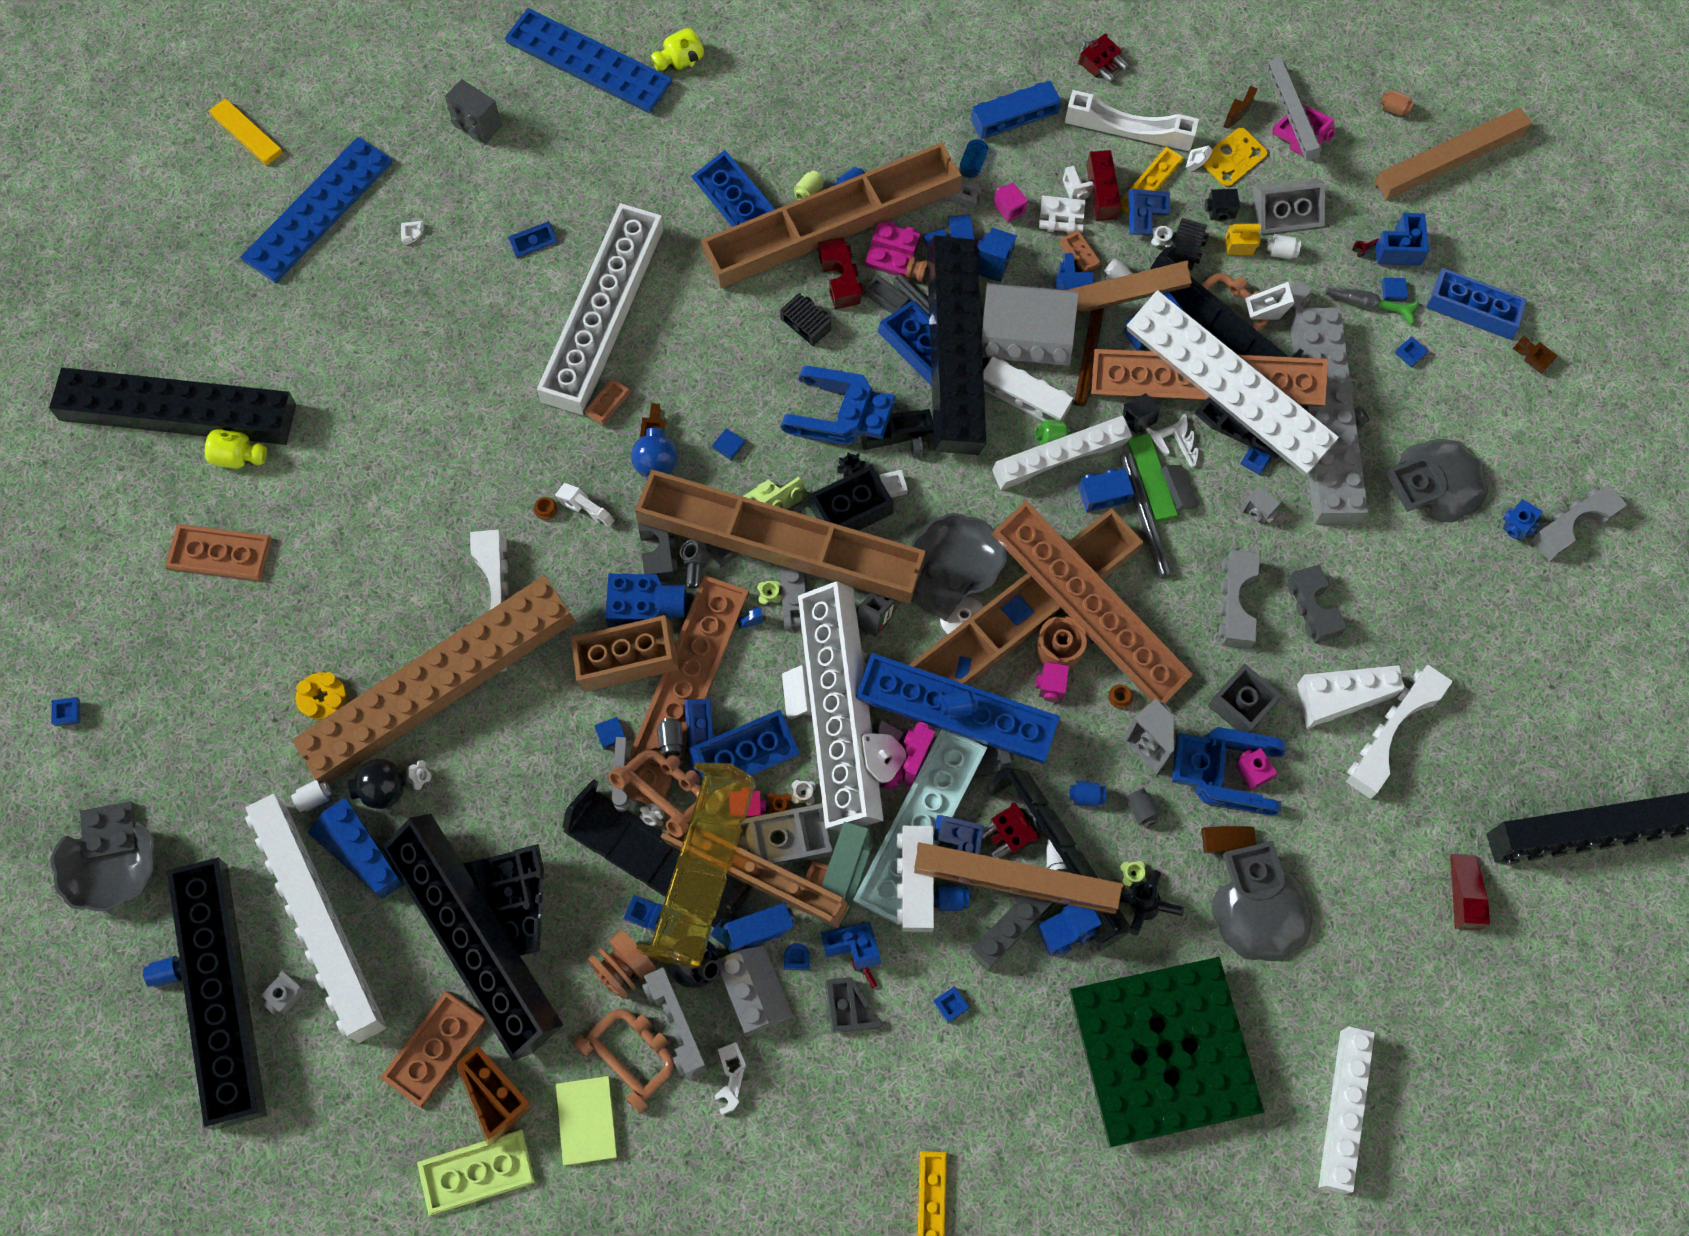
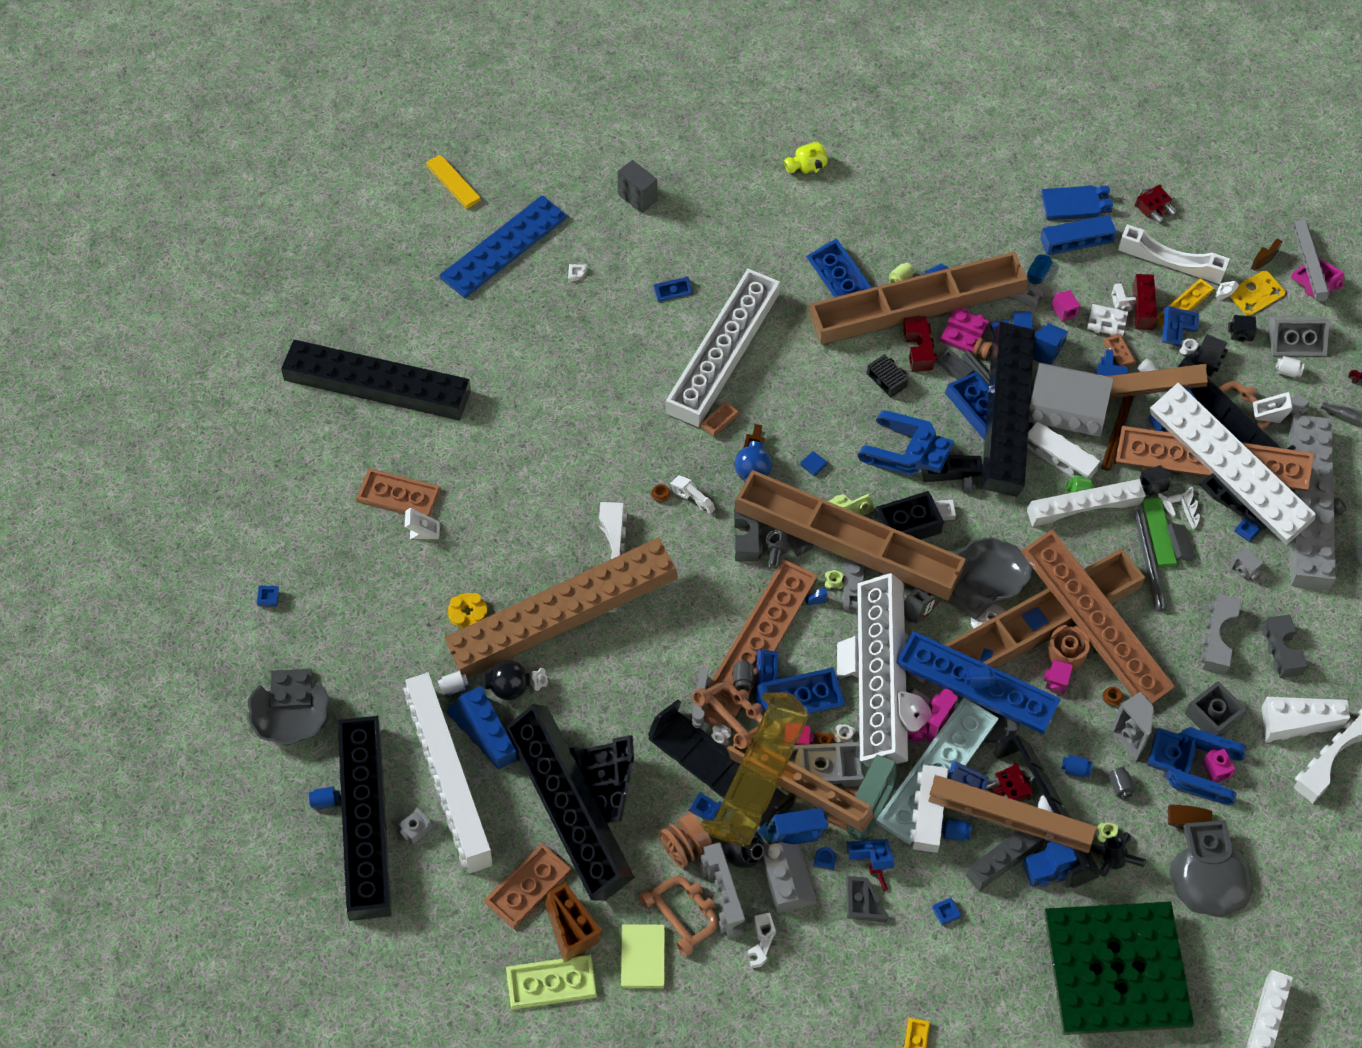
camera: 10 degrees right, 10 degrees down
neon yellow piece [204,429,267,469] -> none
blue plate [505,8,672,113] -> none
medium nougat brick [571,615,679,692] -> none
blue tile [594,717,625,750] -> none
blue brick [605,573,686,628] -> none
black gear [837,452,866,478] -> none
blue brick [1078,469,1134,513] -> none
yellow brick [1225,224,1261,256] -> none
none -> white slope [405,508,440,539]
none -> blue tile [1041,185,1113,220]

